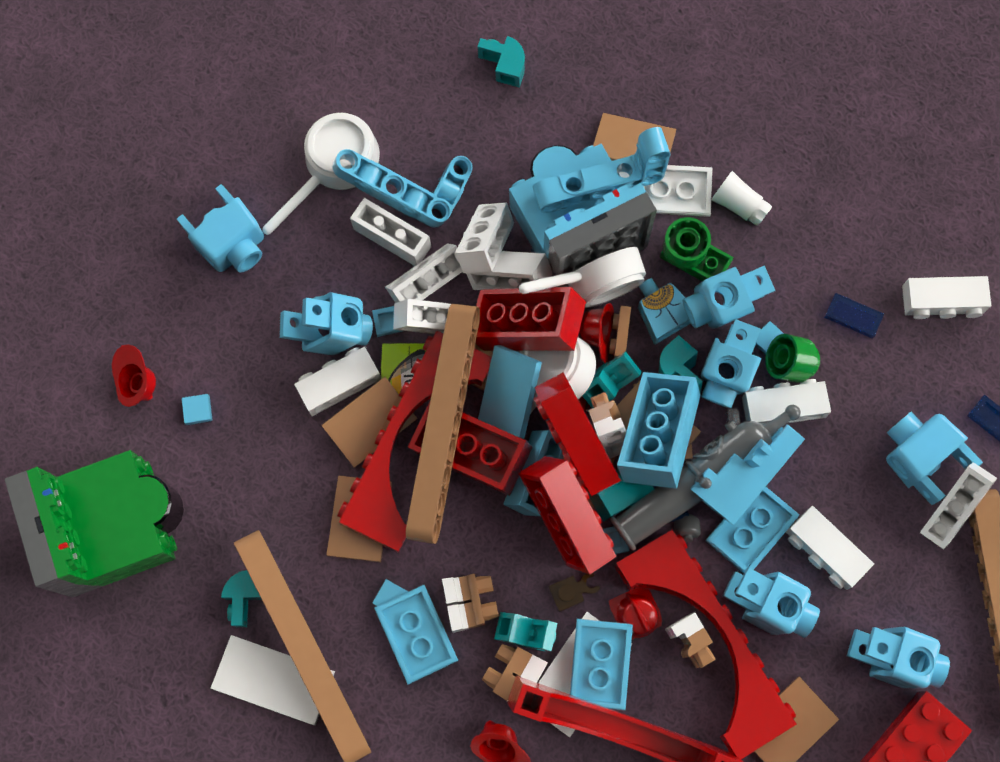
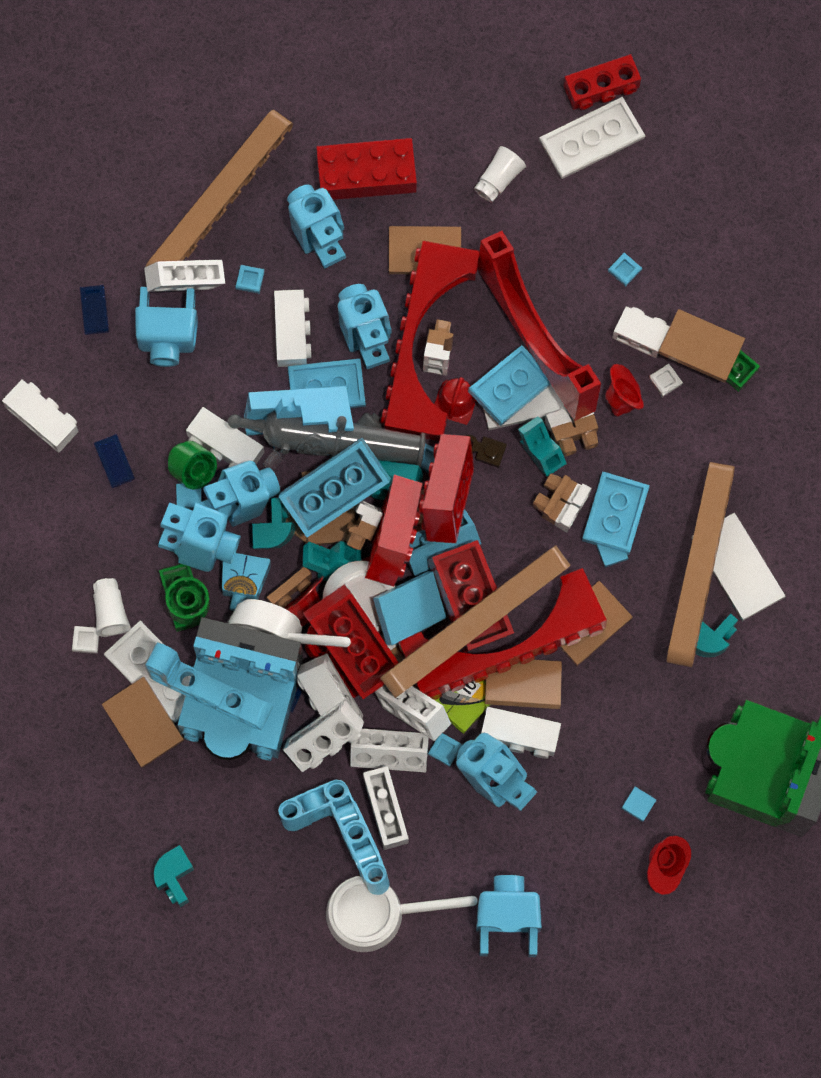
camera: 145 degrees left, 0 degrees up
none -> white tile [72,626,99,654]
none -> medium azure tile [236,265,265,294]

